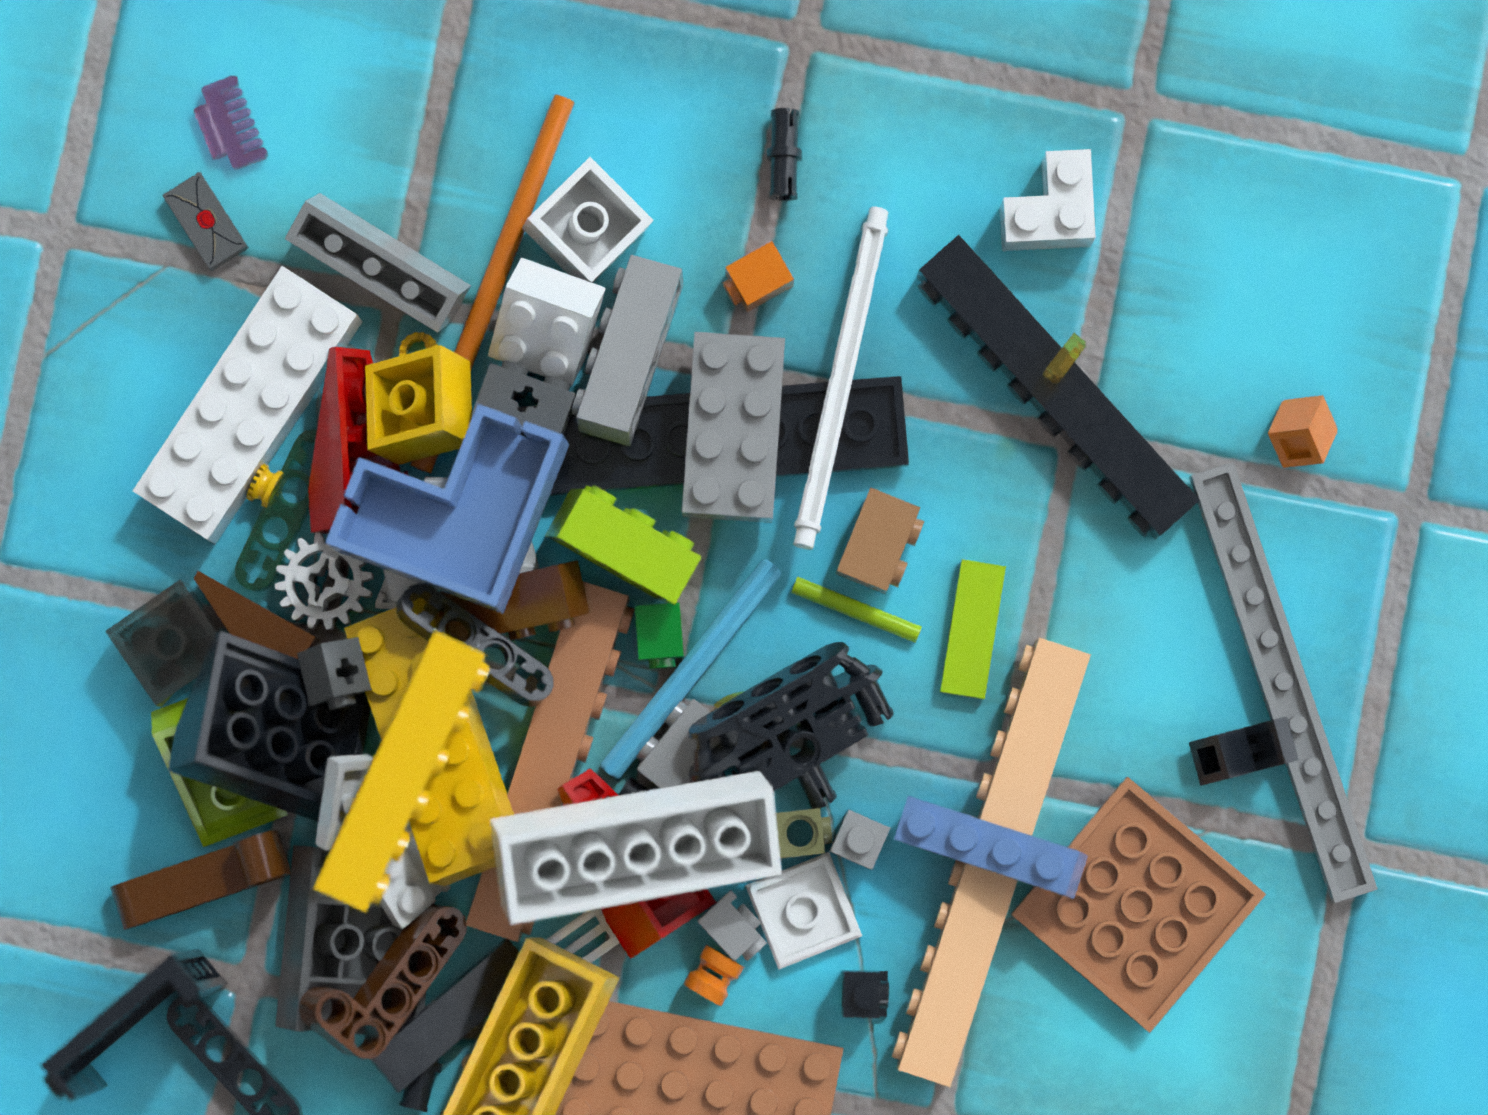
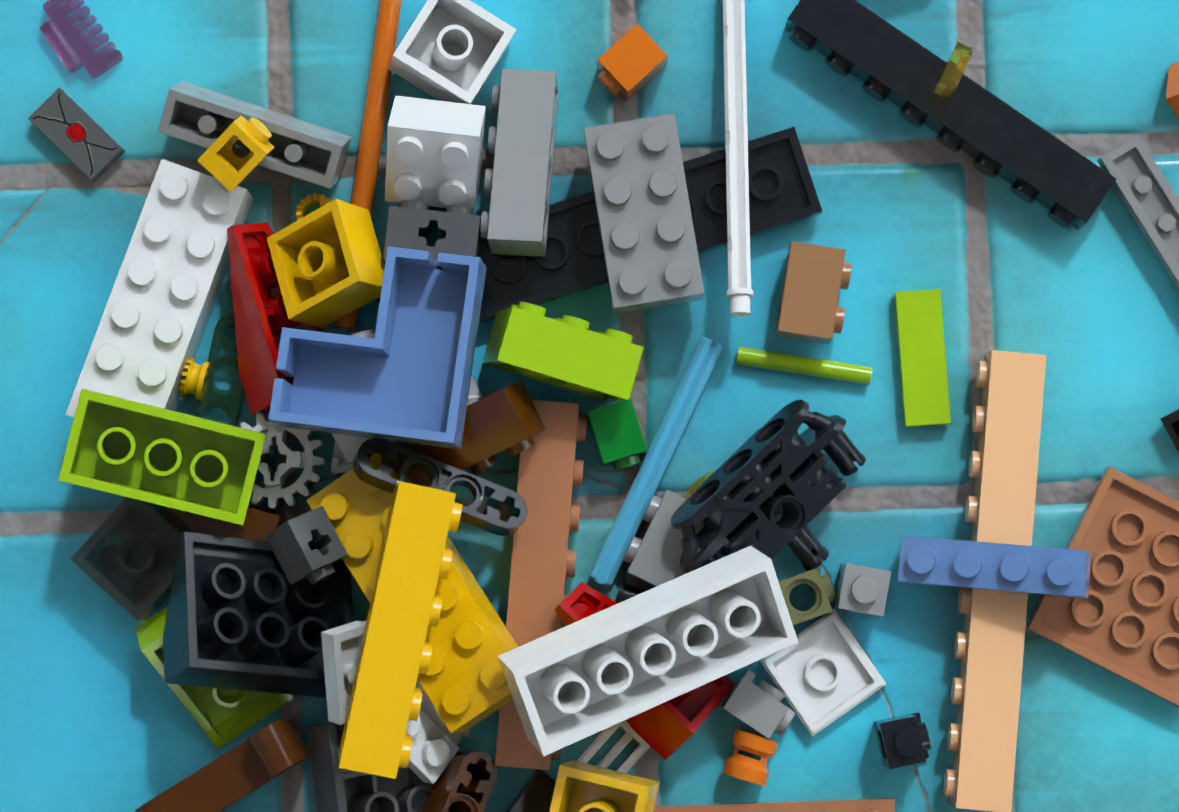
camera: 10 degrees left, 0 degrees up
none -> lime brick [58,389,266,525]
none -> yellow brick [197,115,275,192]

